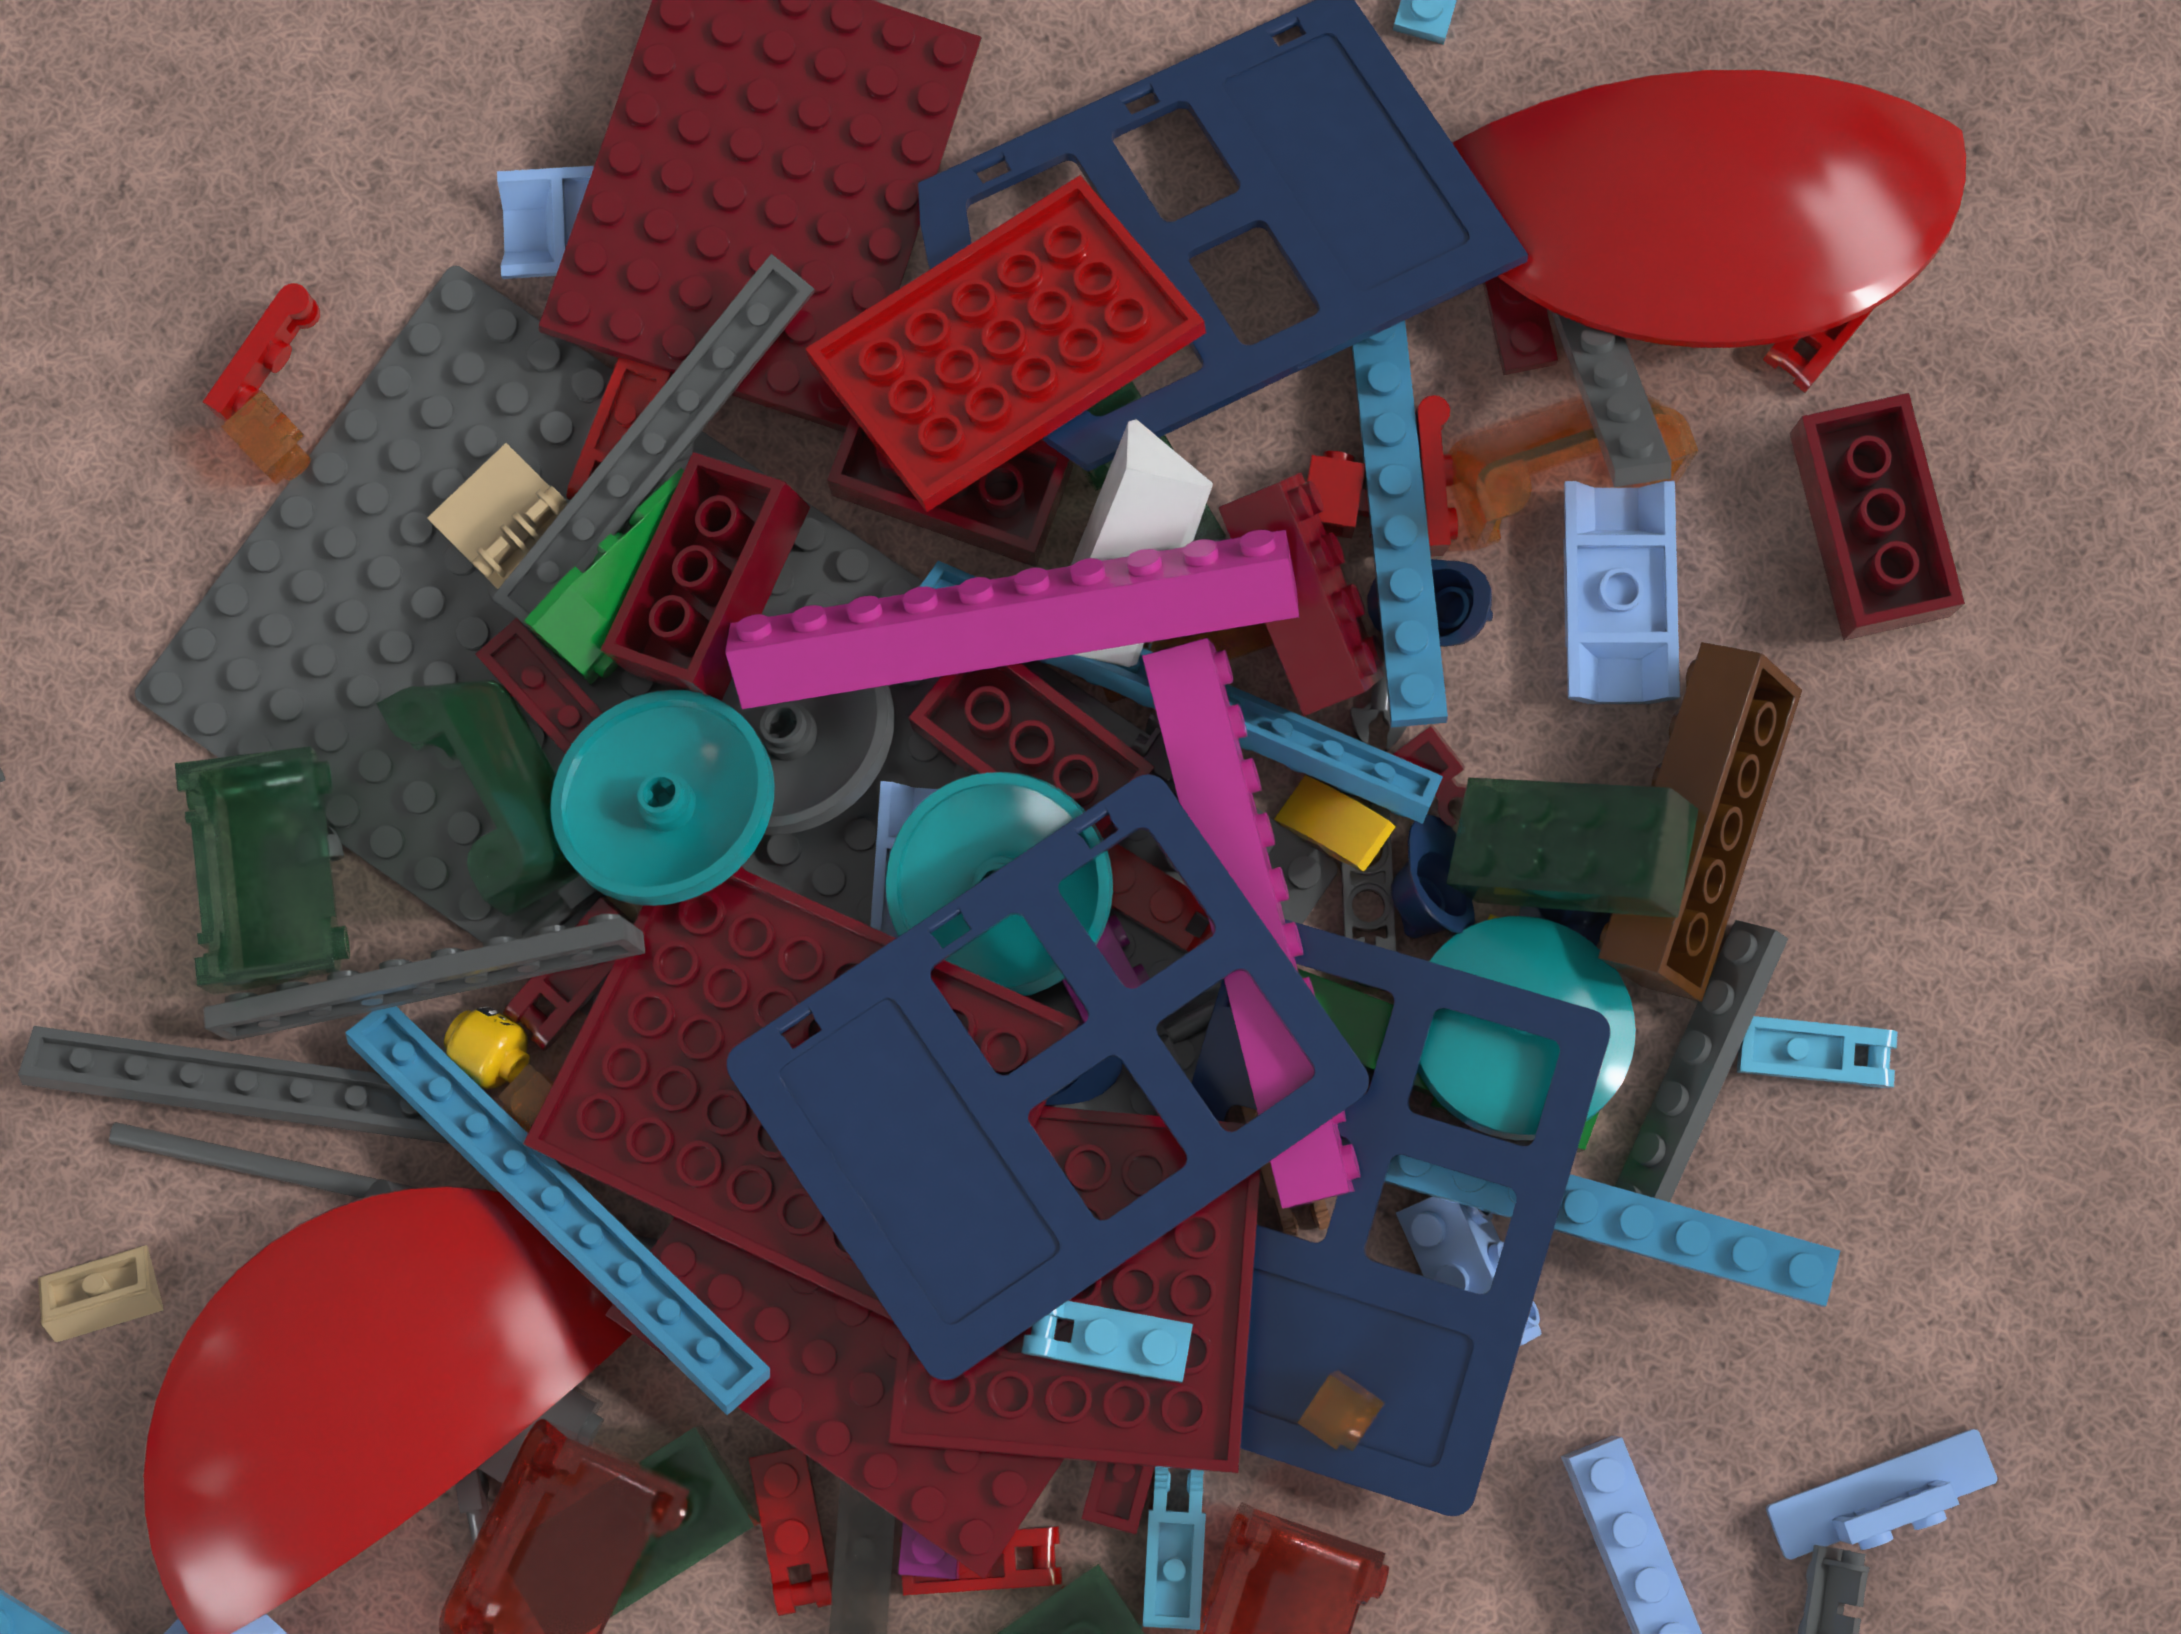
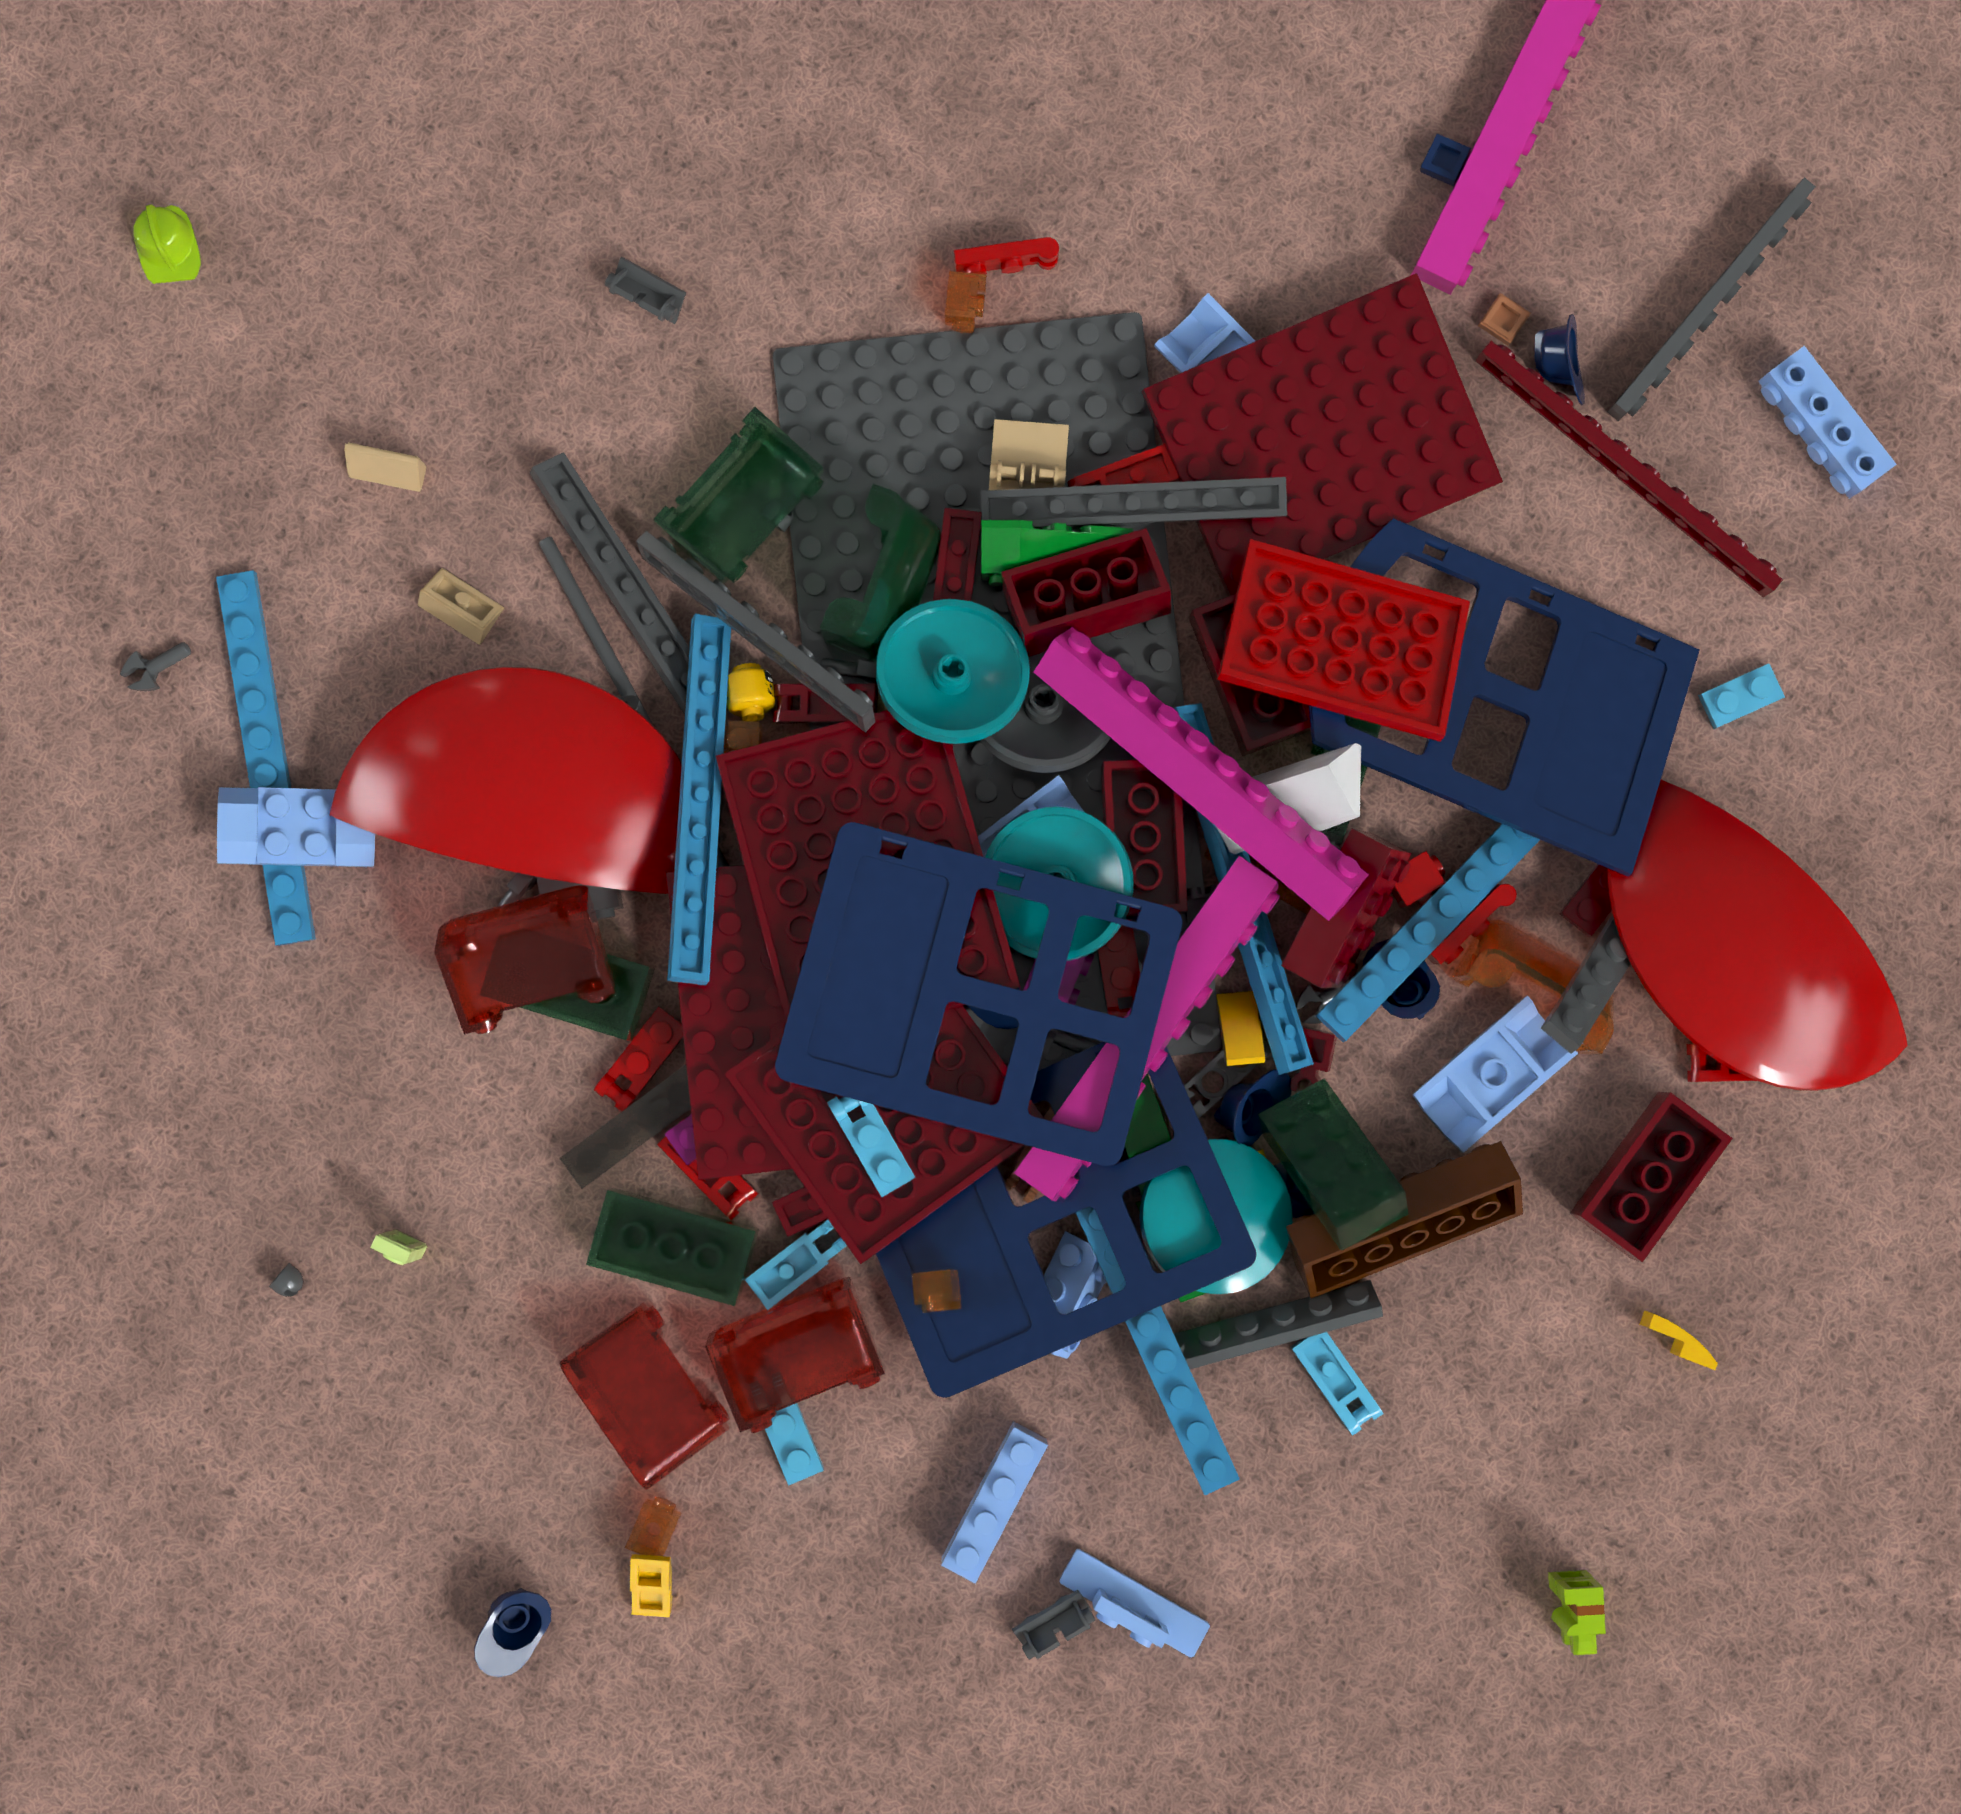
camera: 45 degrees right, 5 degrees up
none -> yellow slope [1639,1310,1718,1370]

